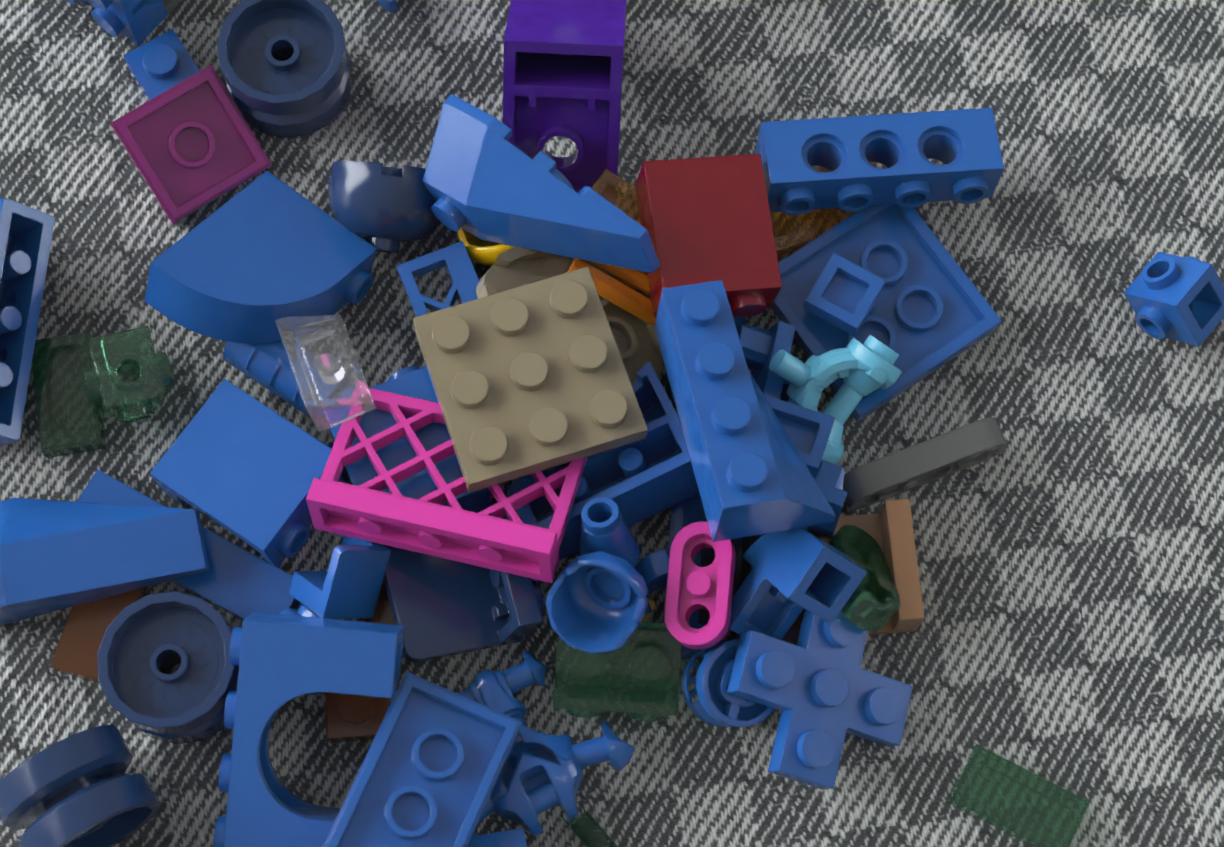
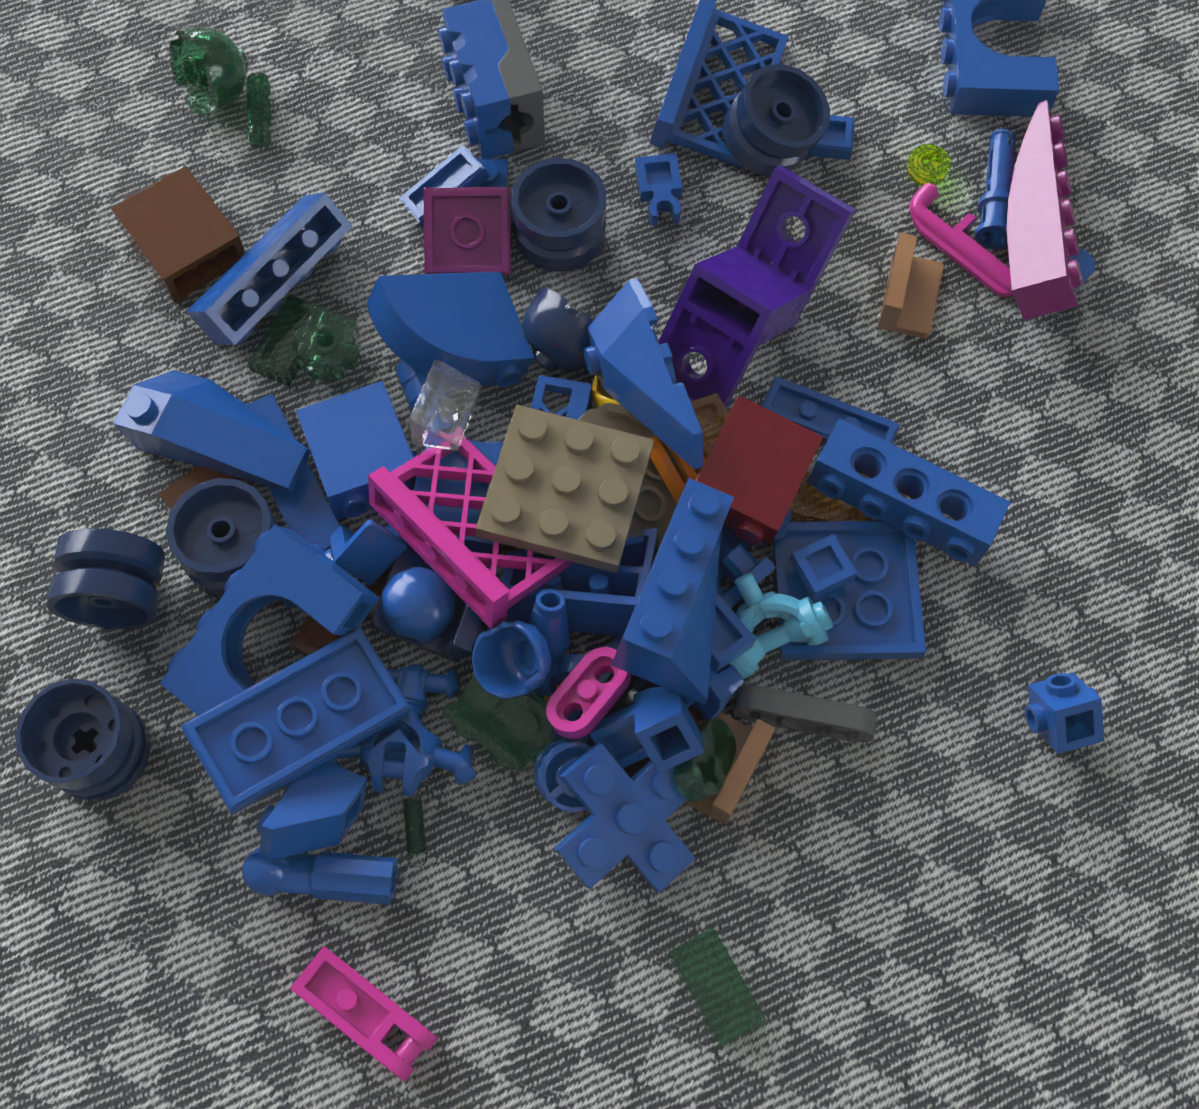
camera: 35 degrees right, 5 degrees down
none -> blue hair [382,567,456,644]
none -> tile [399,144,491,229]
none -> blue tile [762,376,900,445]

